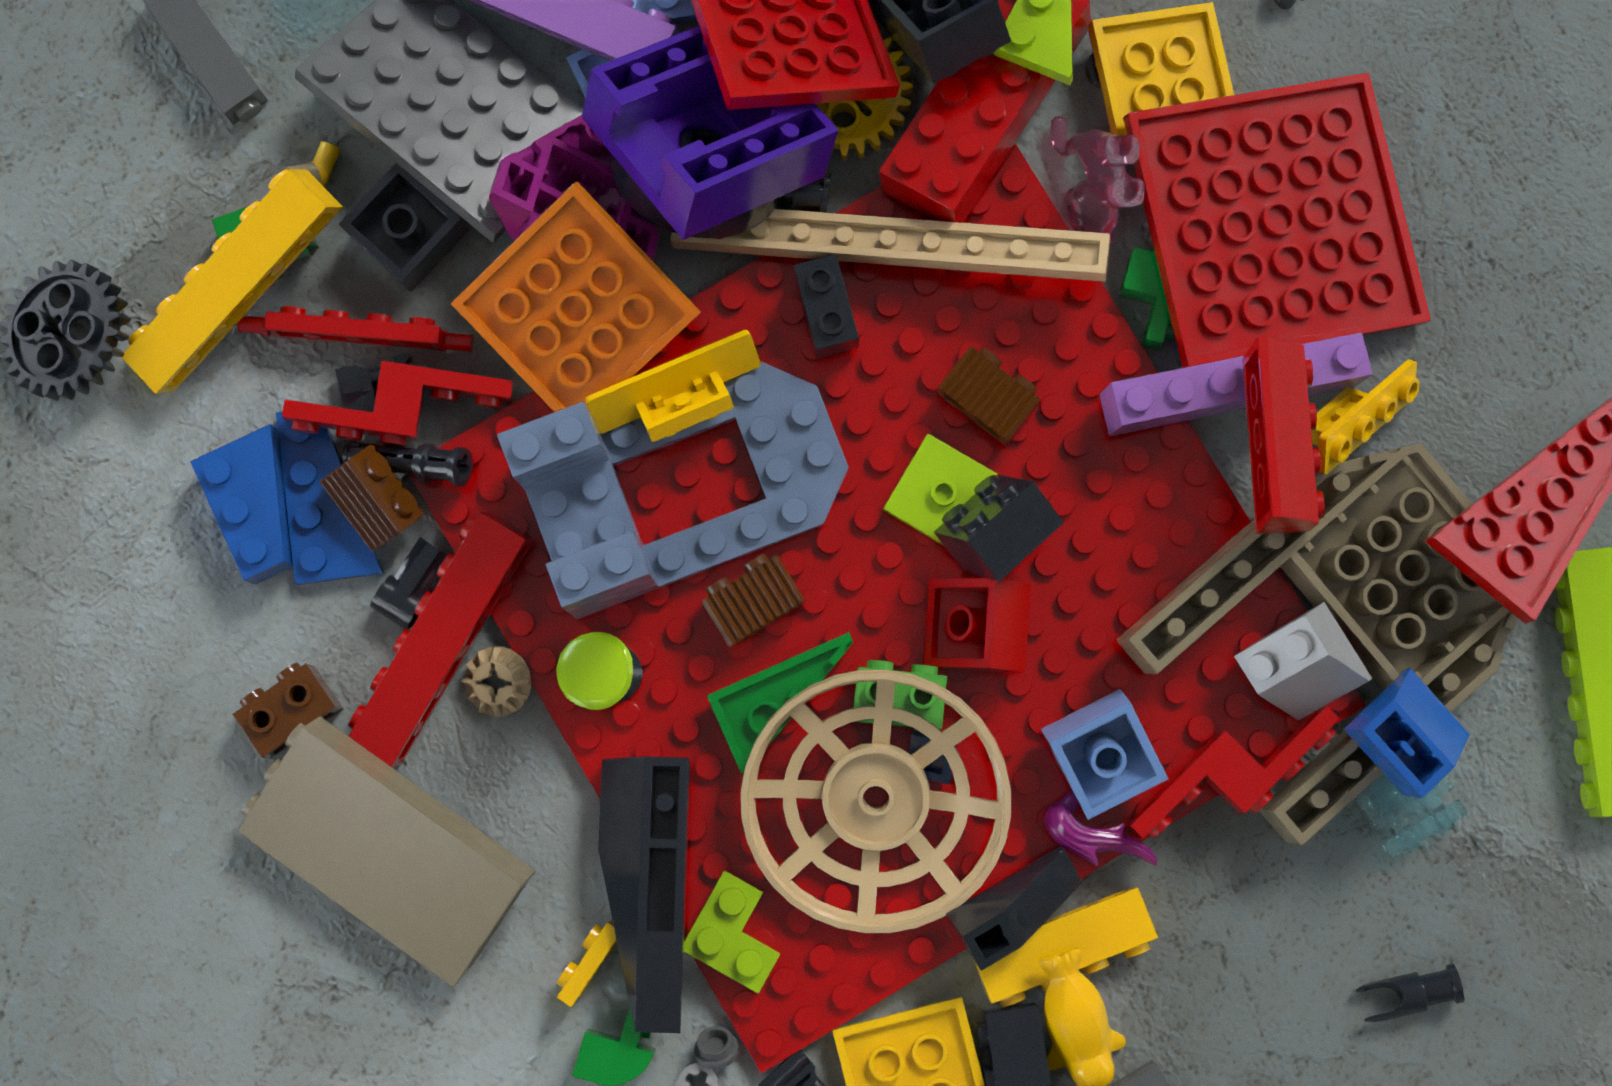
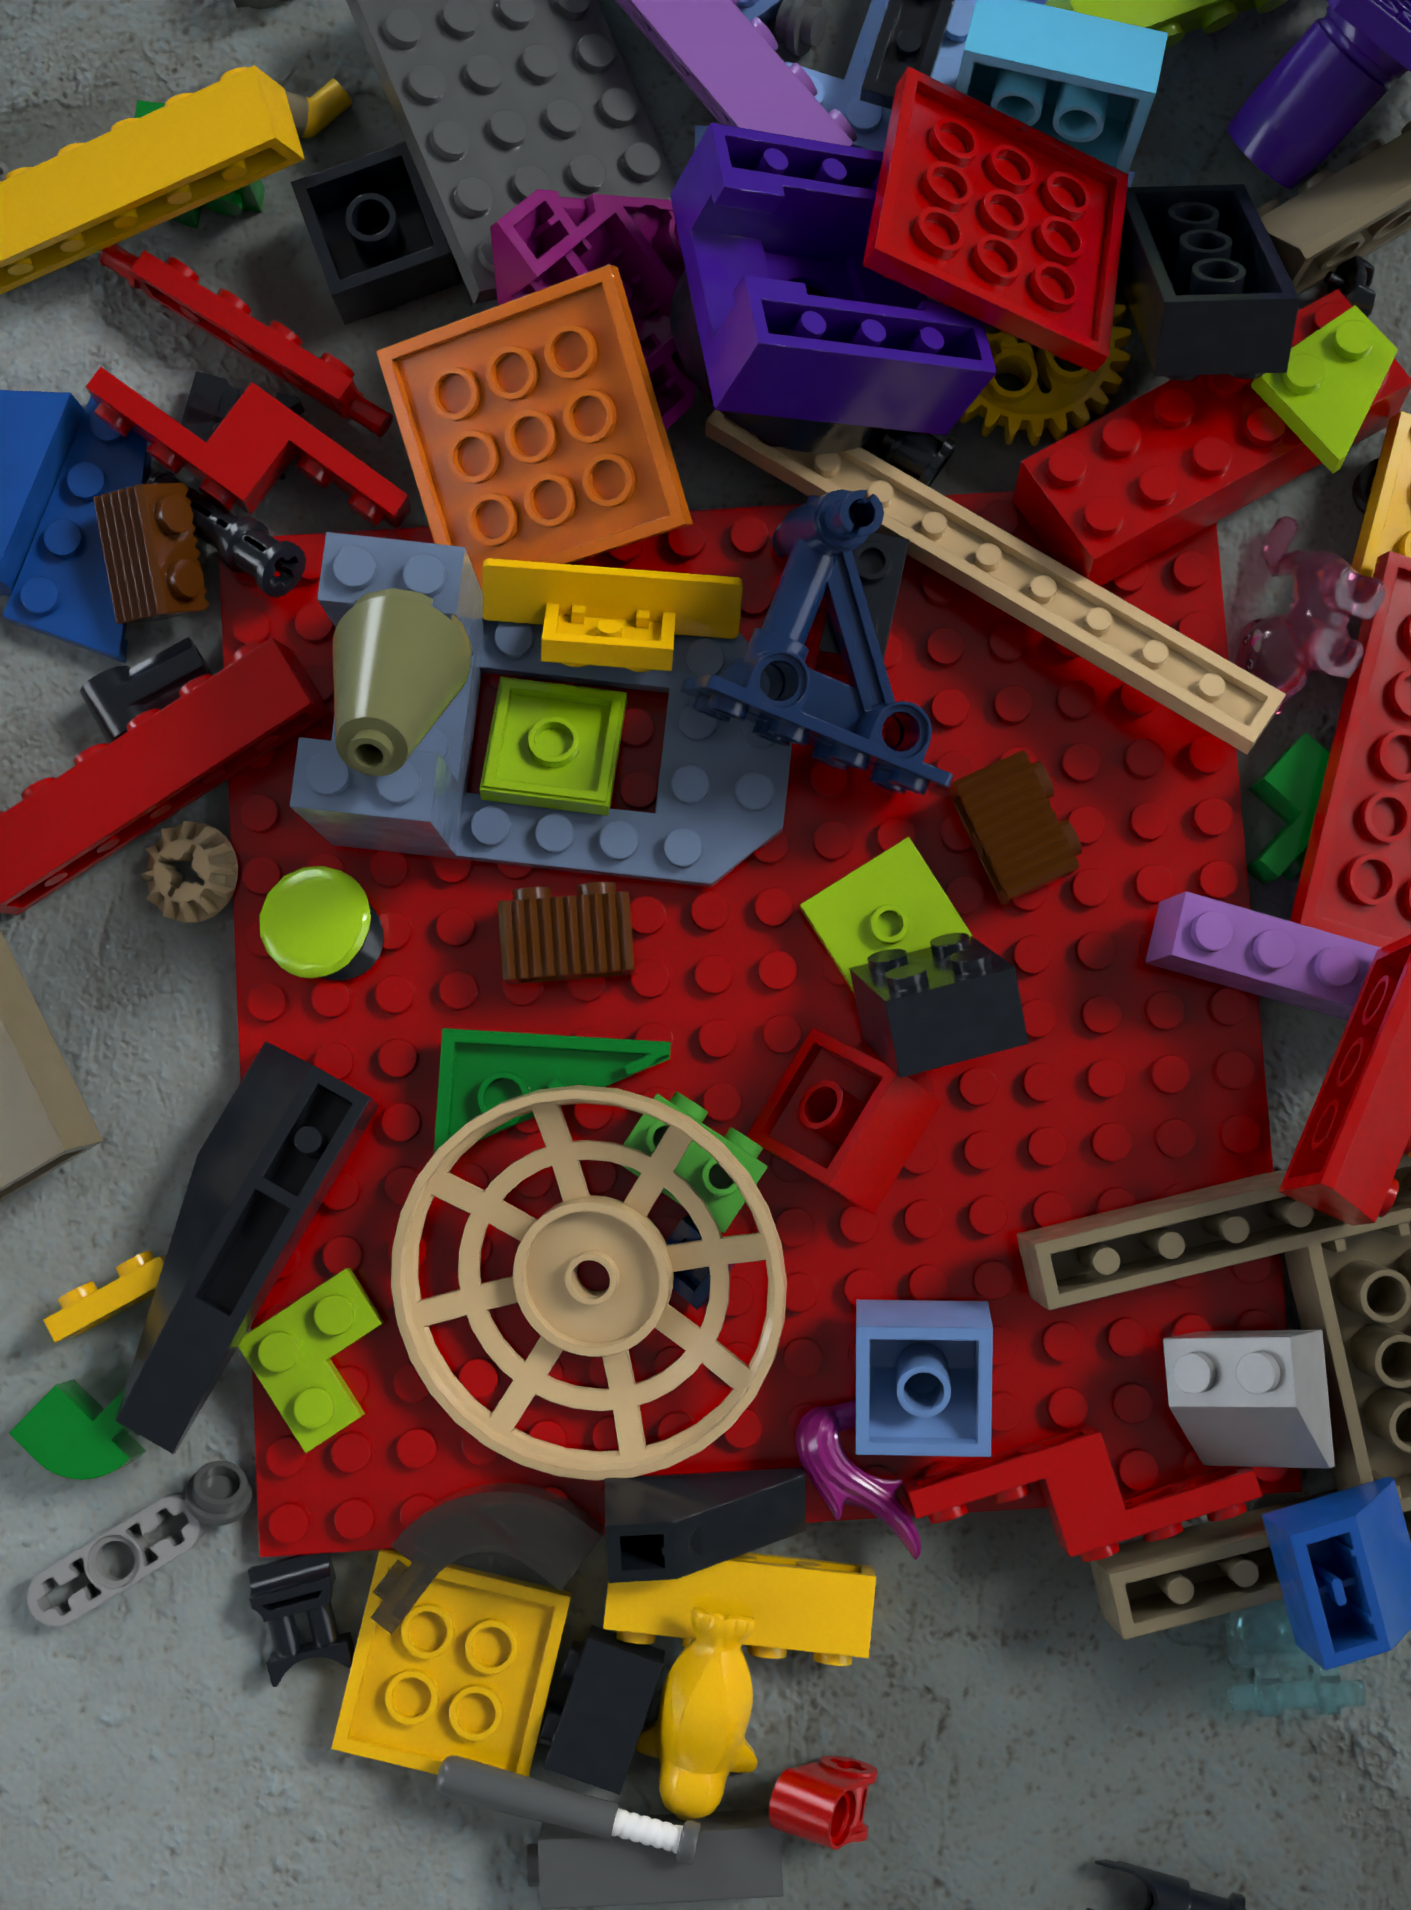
camera: 25 degrees right, 0 degrees up
none -> olive cone [333,588,472,776]
none -> clear smoke arch [370,1483,605,1635]
none -> lime plate [480,676,627,816]
none -> dark blue plate [681,489,954,795]
none -> red piece [769,1756,878,1850]

